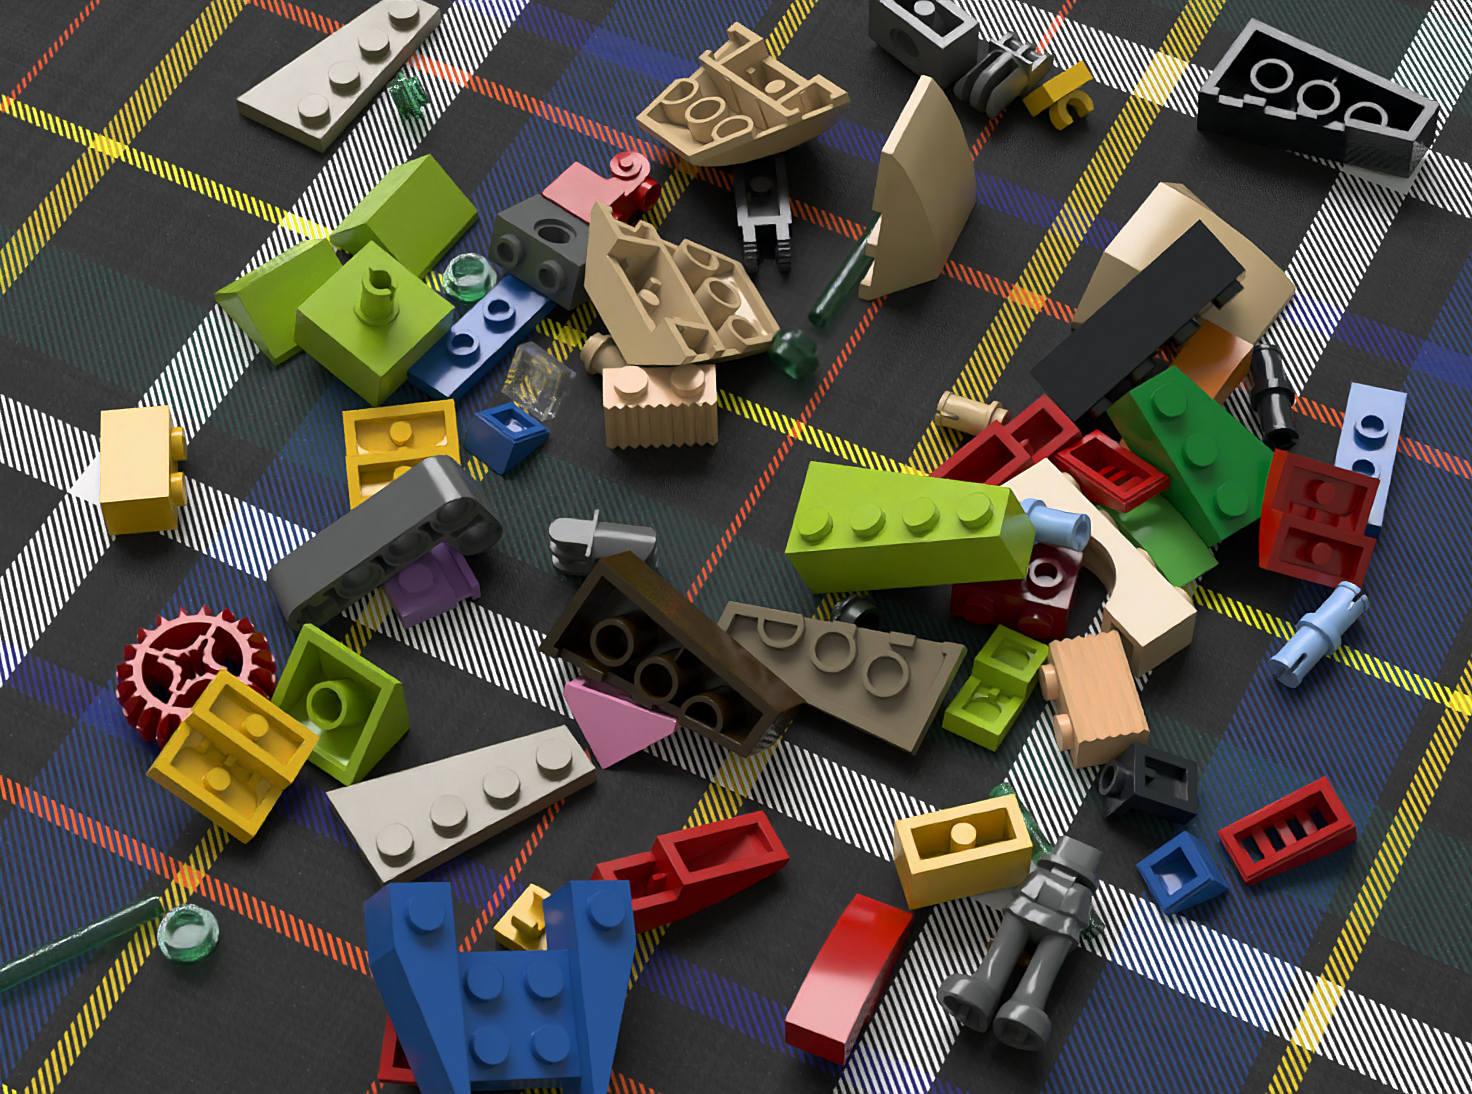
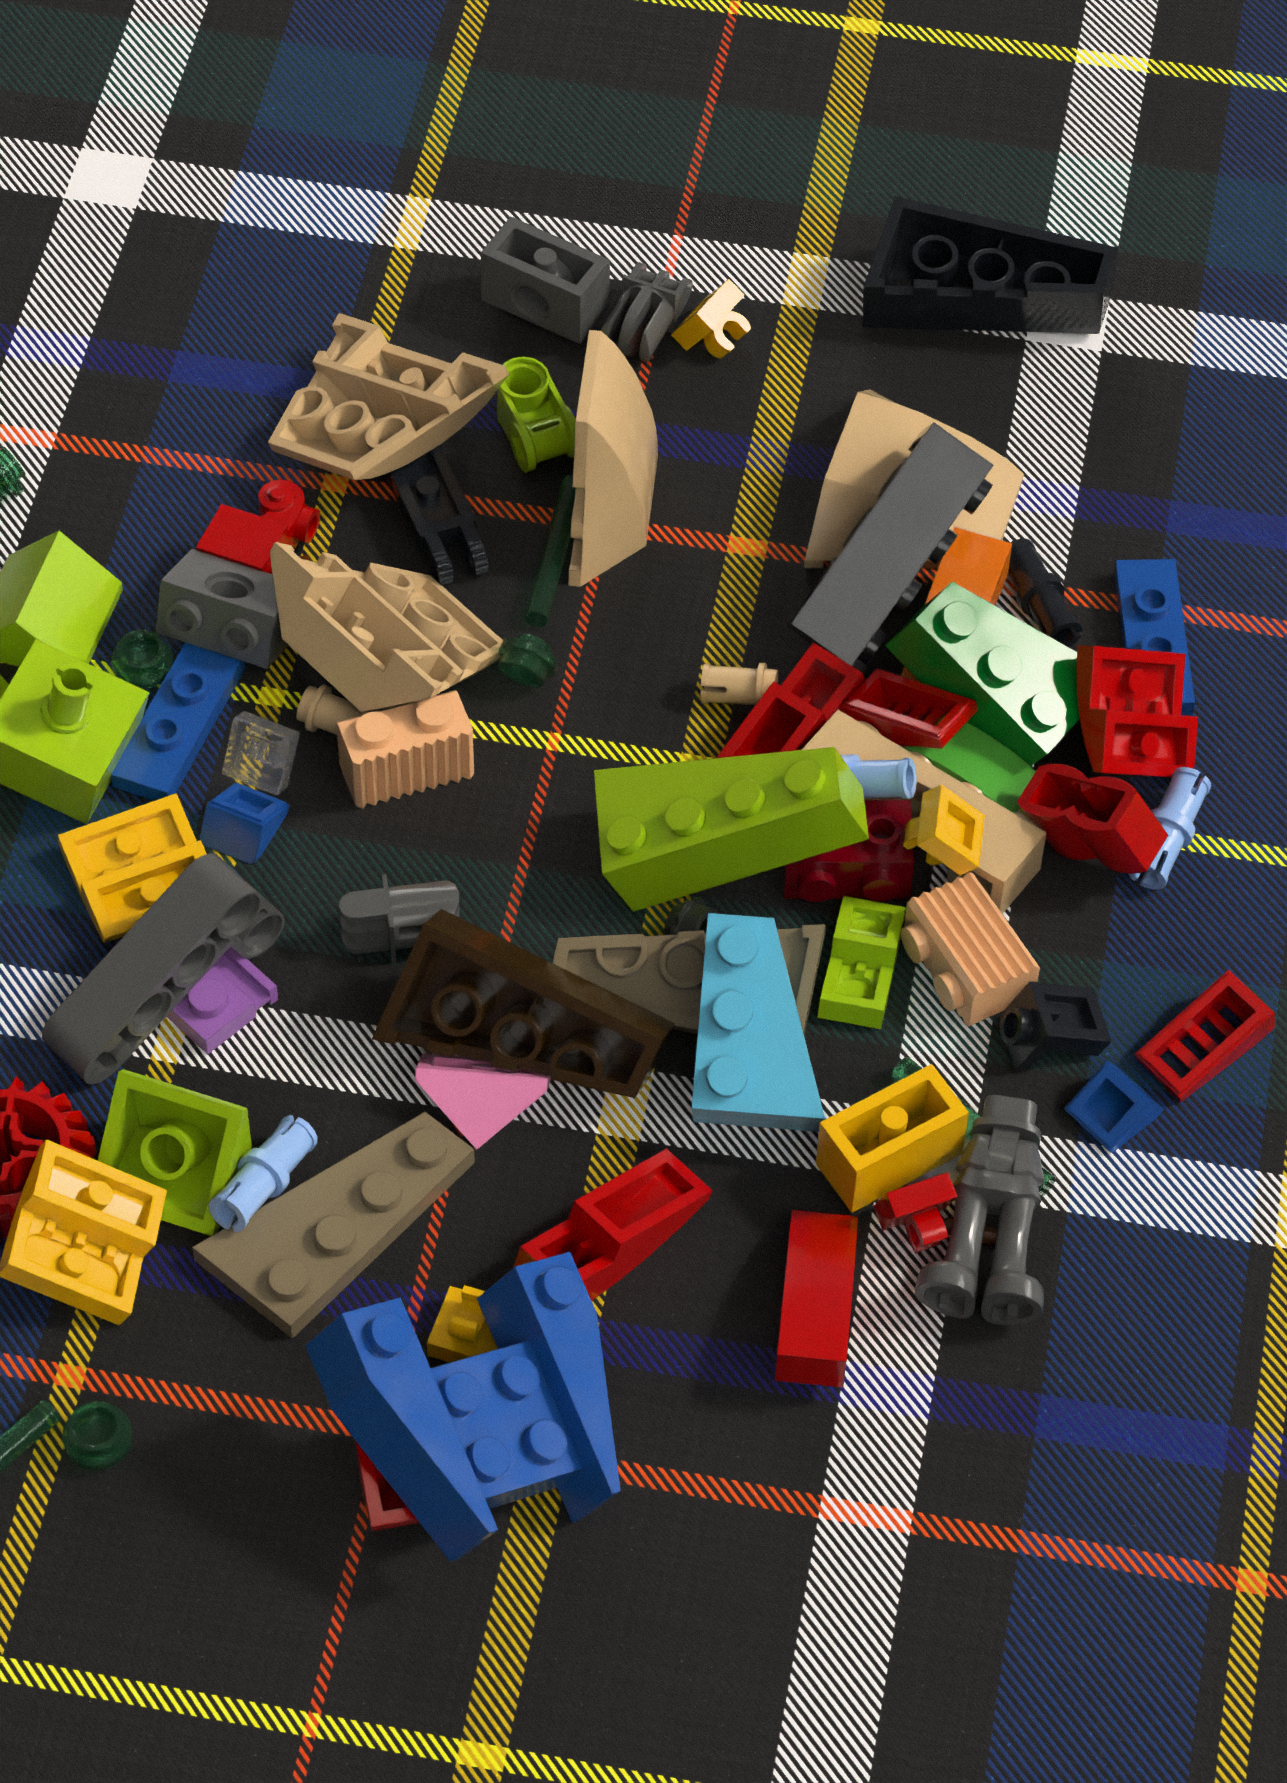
camera: 20 degrees left, 0 degrees up
none -> light blue pin [209,1115,317,1232]
none -> lime piece [496,357,576,473]
none -> medium azure wedge [692,913,825,1132]
none -> red tile [873,1172,958,1254]
none -> yellow tile [903,784,985,876]
none -> red brick [1017,764,1169,874]

